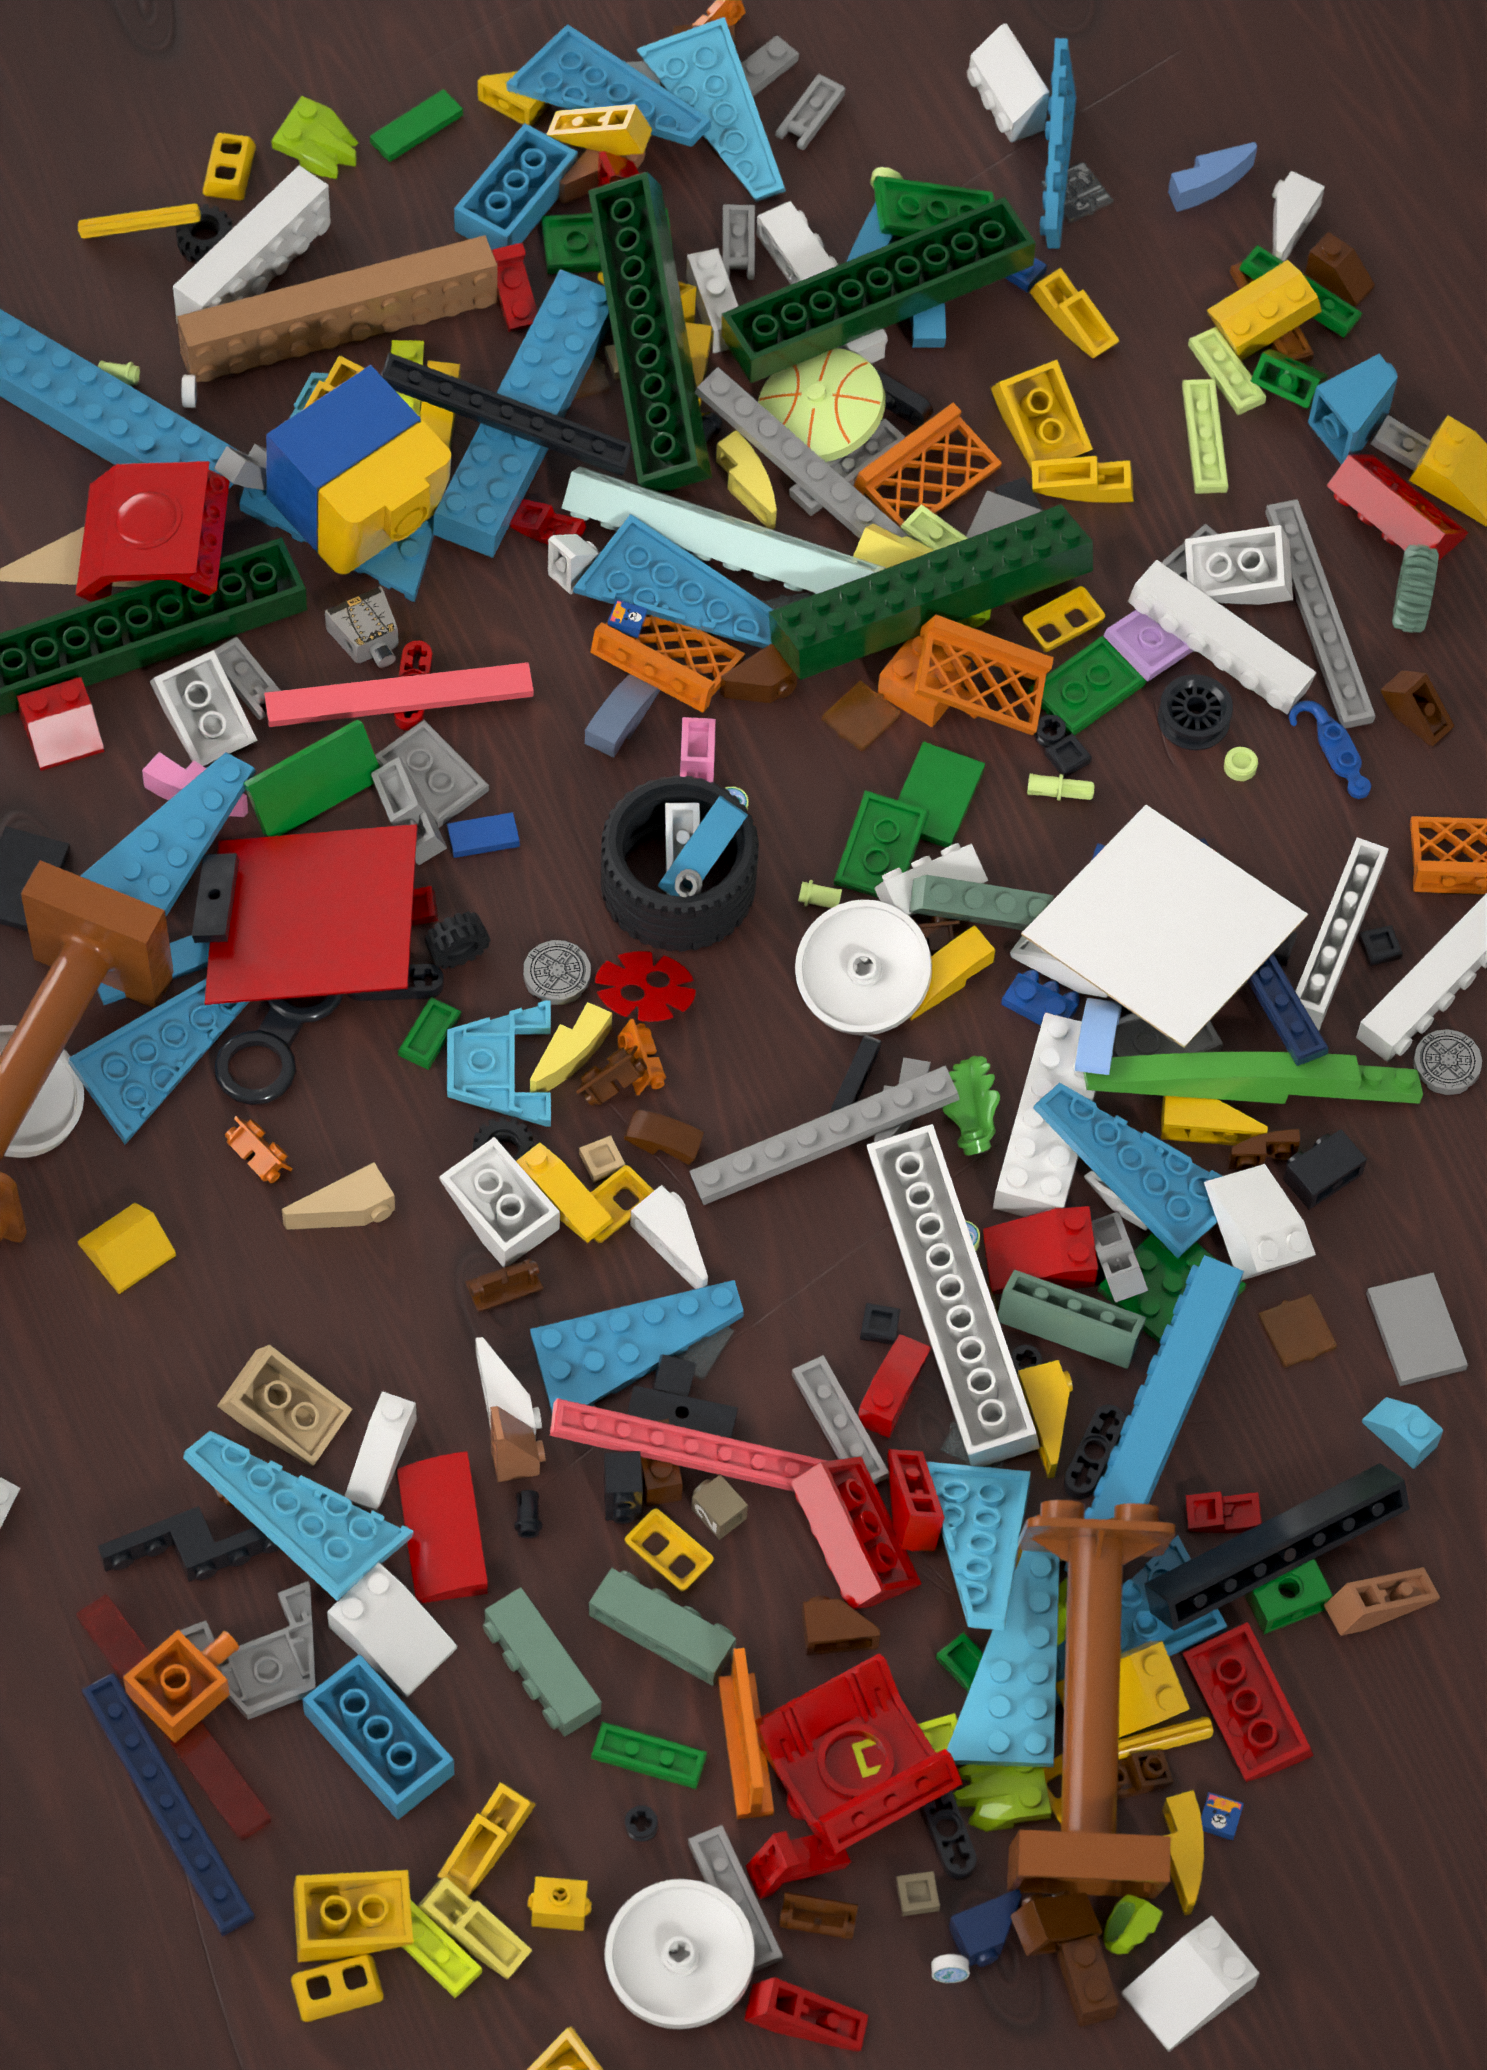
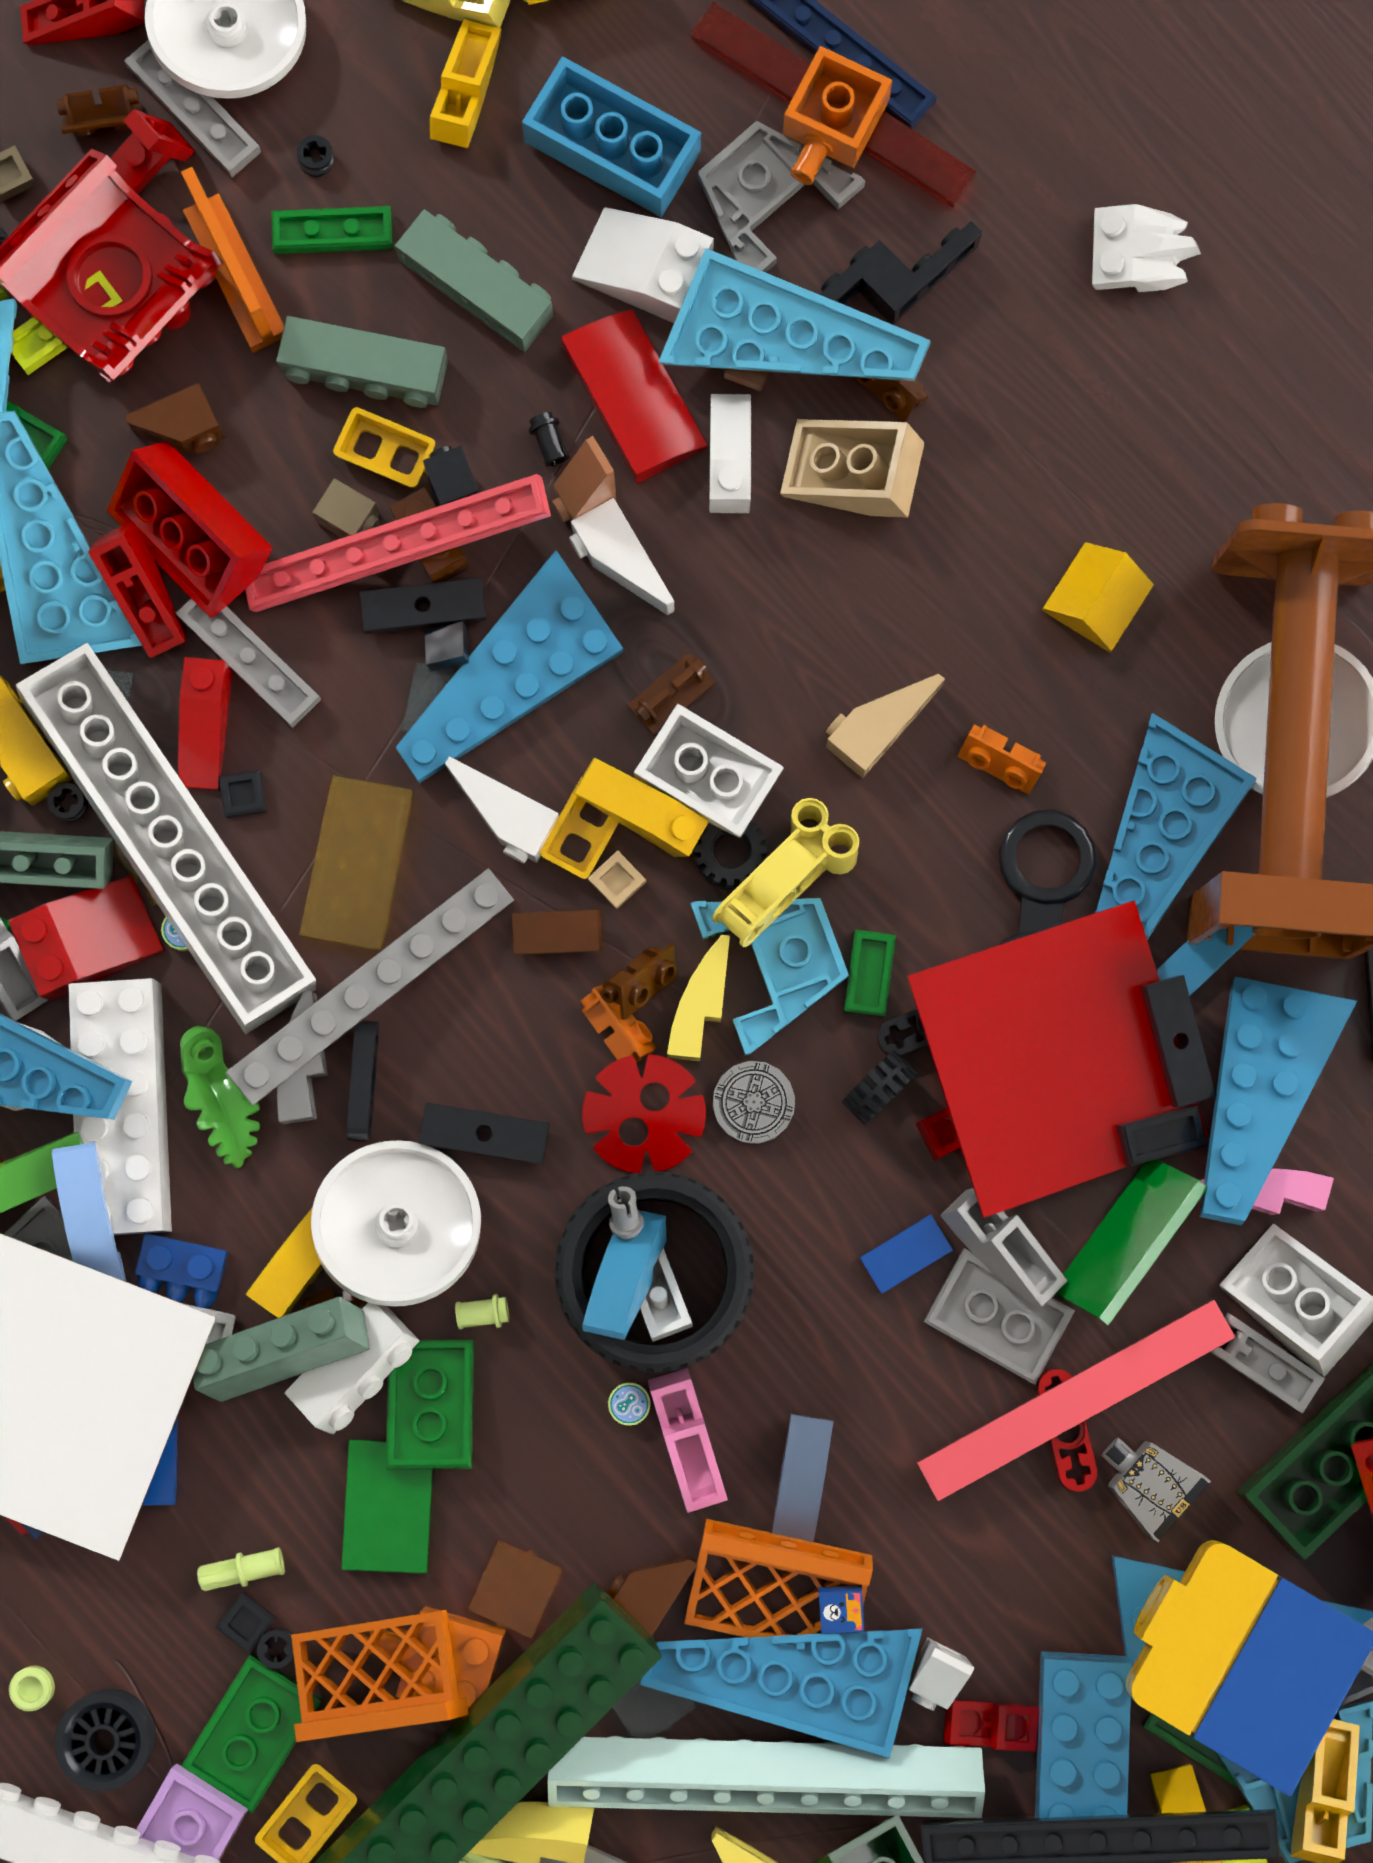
camera: 165 degrees right, 20 degrees up
yellow head [528,1877,592,1931] -> none
none -> clear yellow tile [299,775,414,951]
none -> black tile [418,1102,550,1165]
none -> light yellow piece [712,798,859,947]
none -> black tile [1116,1105,1207,1166]

